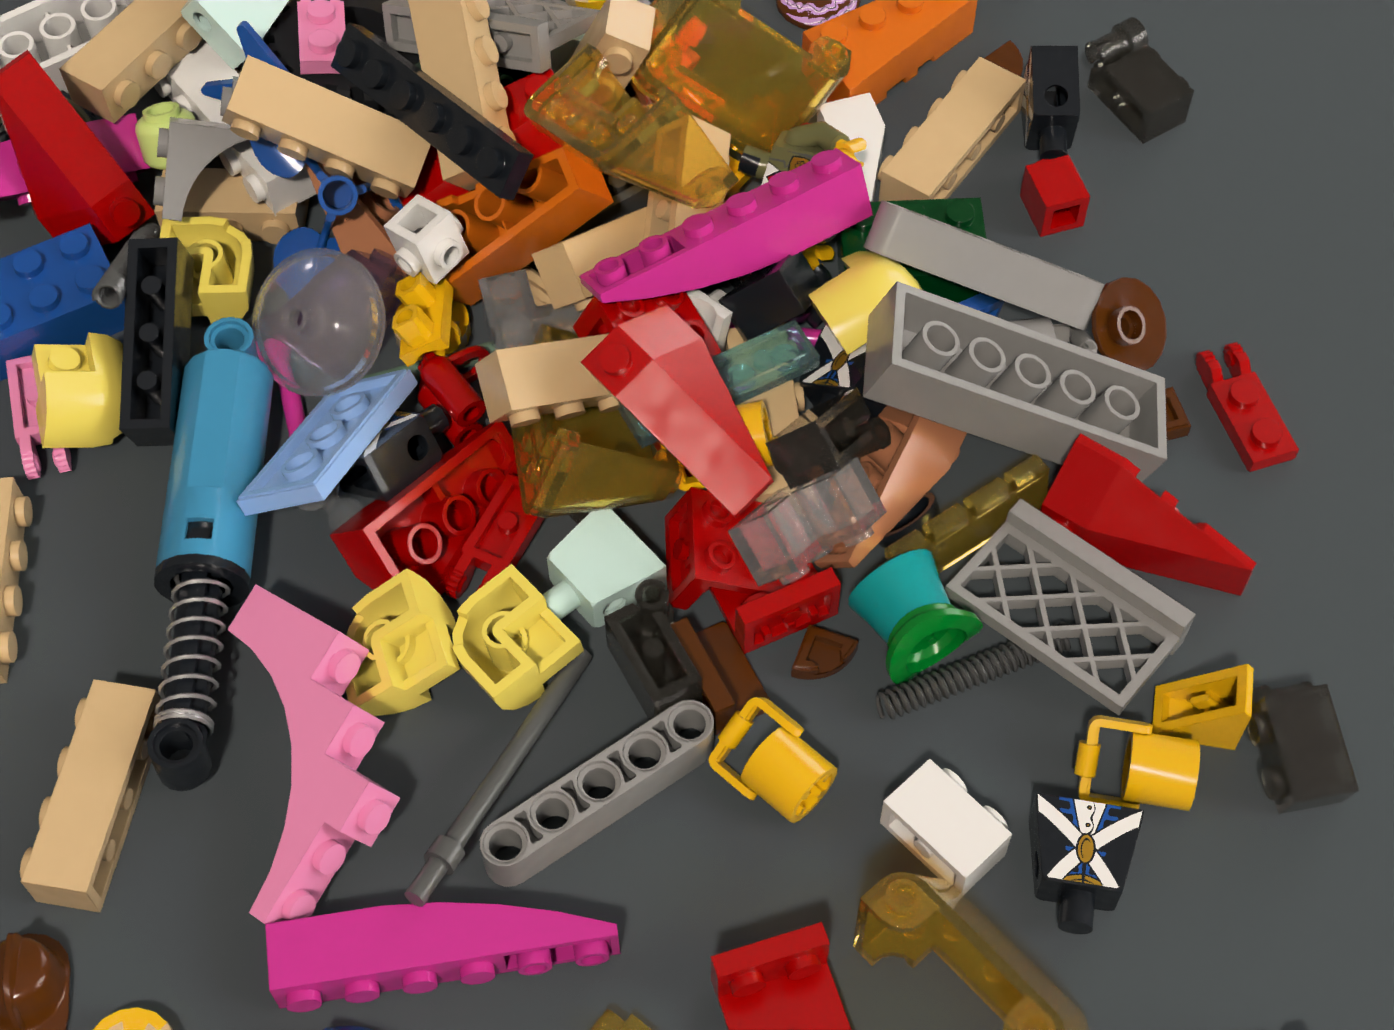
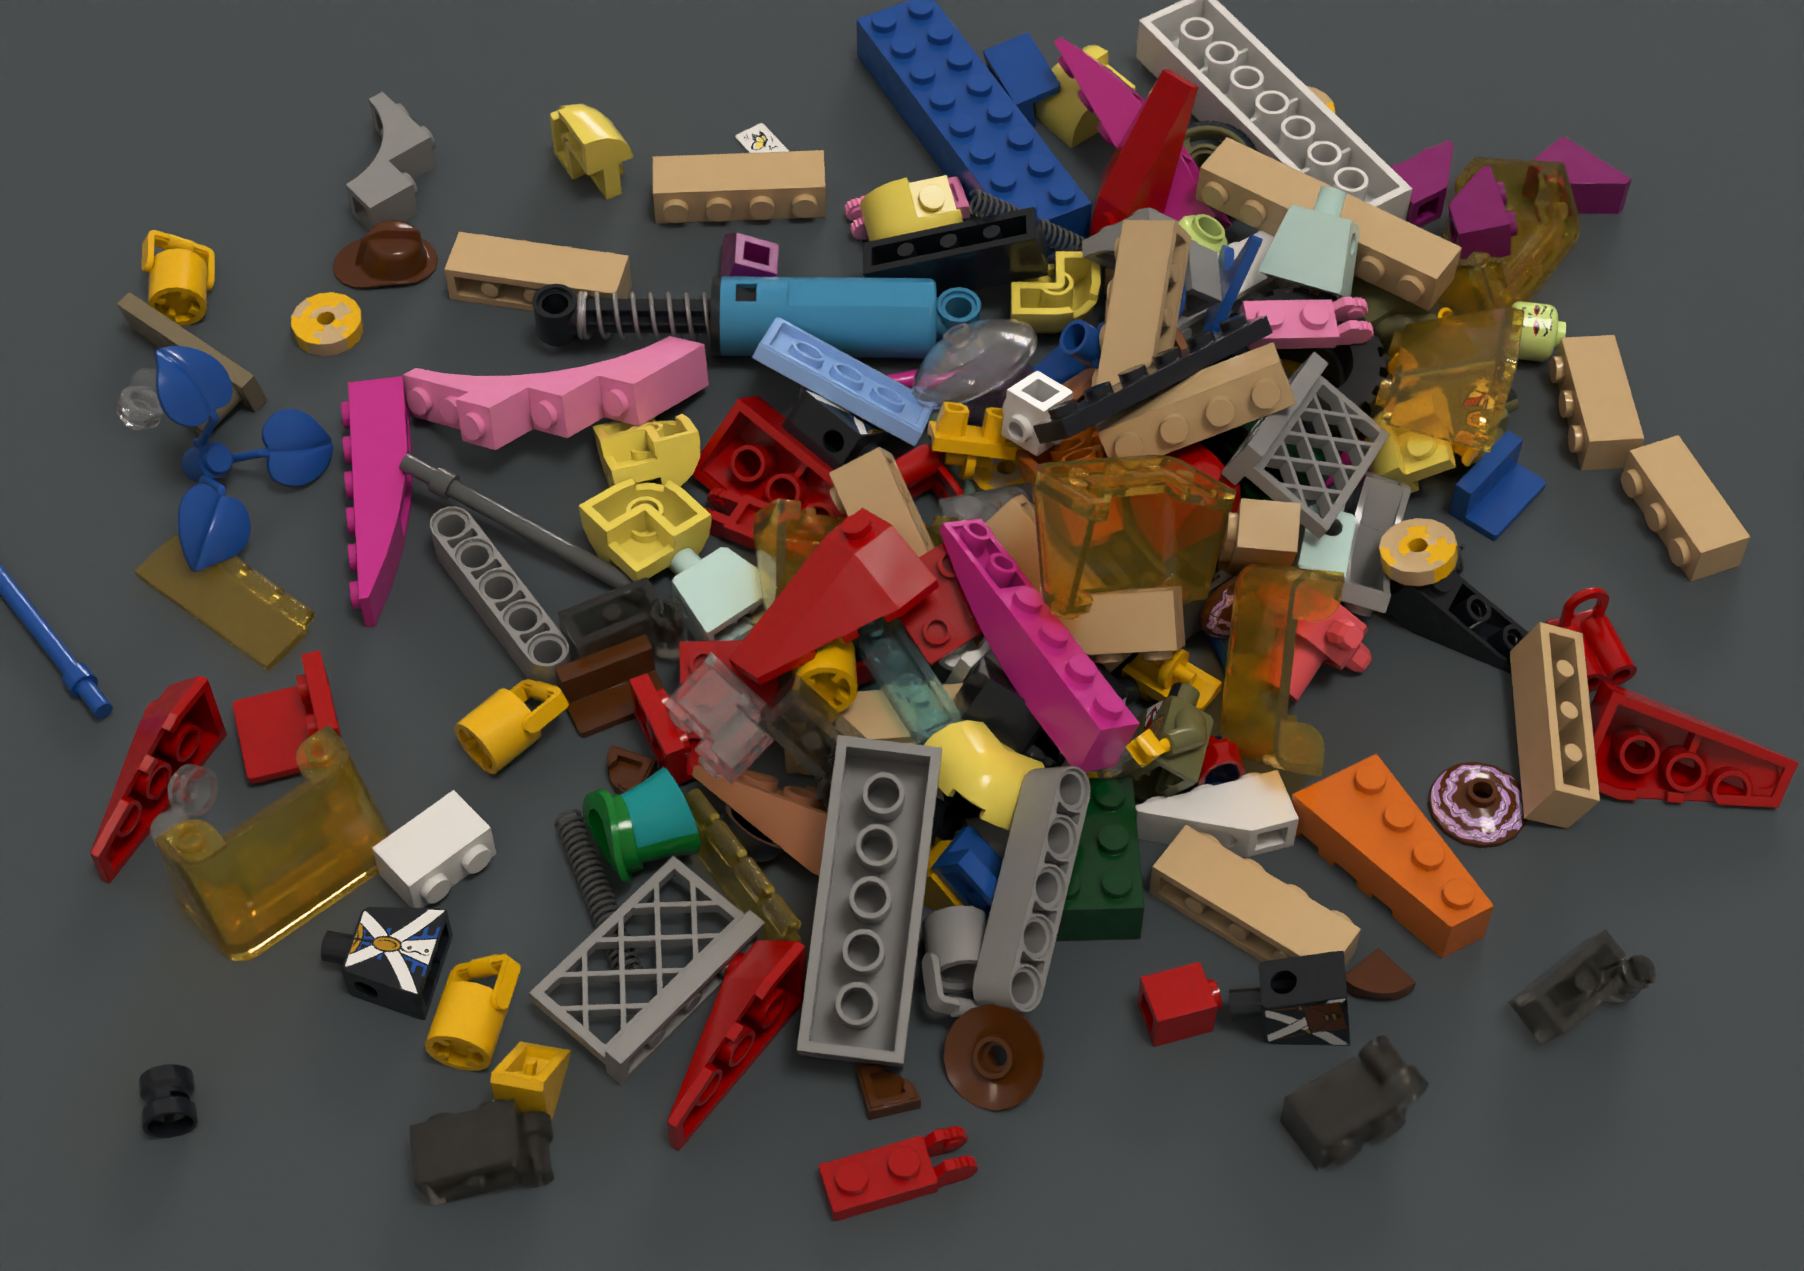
camera: 90 degrees right, 5 degrees down
none -> magenta slope [720,233,779,277]

